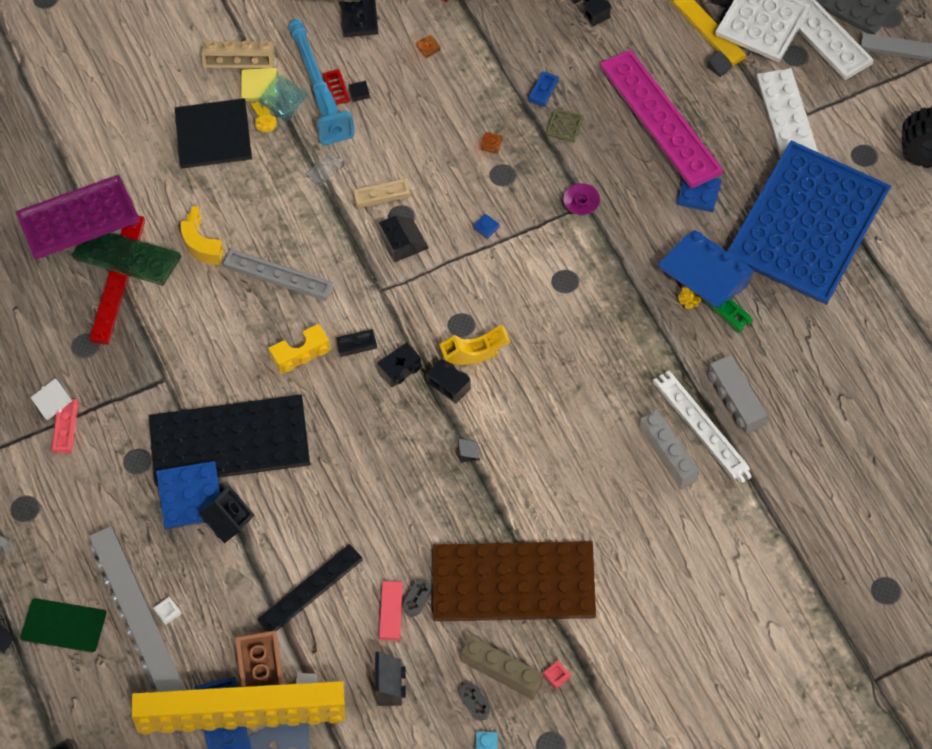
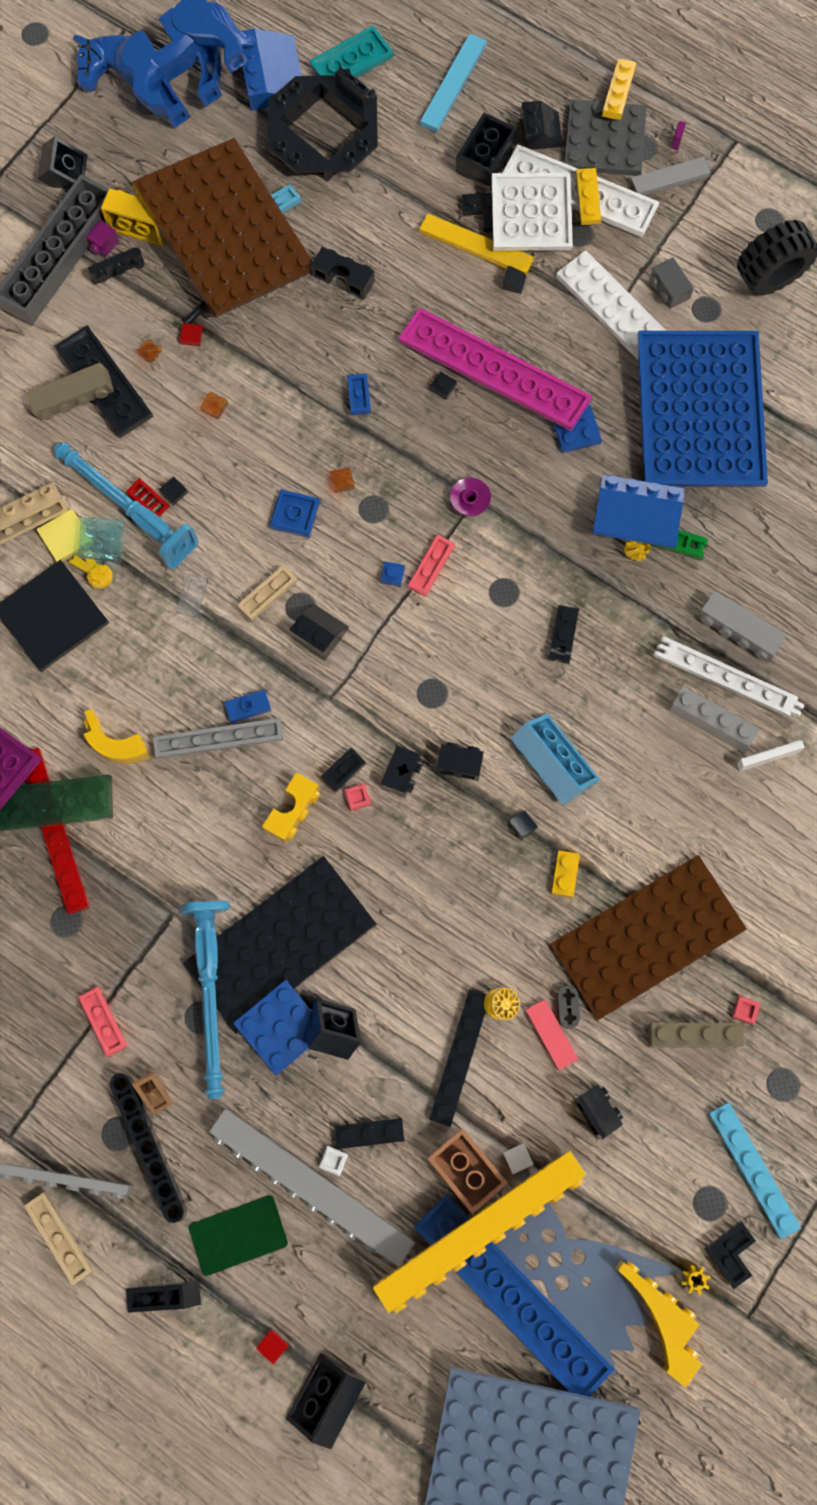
camera: 30 degrees left, 15 degrees up
white piece [31,378,72,420] -> none
yellow arch [439,325,510,365] -> none
dark grey beam [460,683,490,721] -> none
olive window [546,108,584,142] -> none
none -> black beam [110,1073,187,1223]
none -> medium nougat slope [132,1072,173,1115]
none -> dark azure piece [179,901,229,1099]
none -> blue plate [224,689,272,724]
none -> red tile [256,1329,290,1365]
none -> blue tile [270,489,321,538]
none -> black plate [334,1118,405,1149]
none -> coral tile [344,783,371,811]
none -> coral tile [408,535,455,597]
none -> black plate [429,371,457,400]
none -> yellow wheel [484,988,520,1020]
none -> dark azure slope [511,714,601,805]
none -> black plate [548,605,579,664]
none -> yellow plate [551,850,580,898]
none -> yellow plate [576,168,601,225]
none -> dark grey brick [650,257,694,309]
none -> magenta tile [671,121,686,150]
none -> white tile [737,740,805,772]

